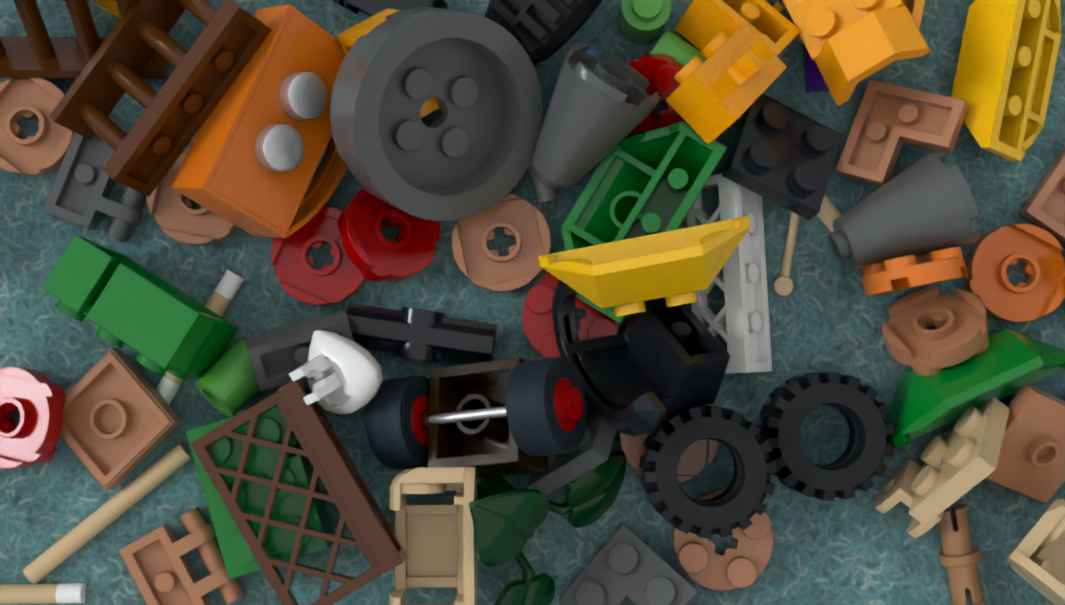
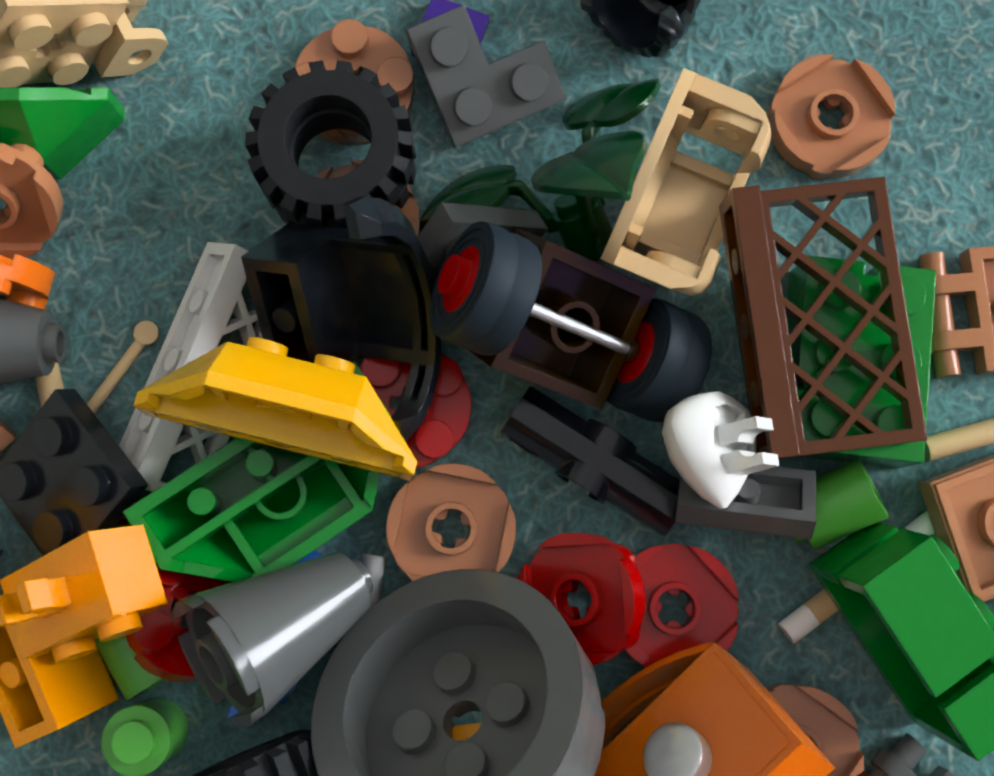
camera: 160 degrees left, 5 degrees down
black tyre [757,372,895,501] -> none

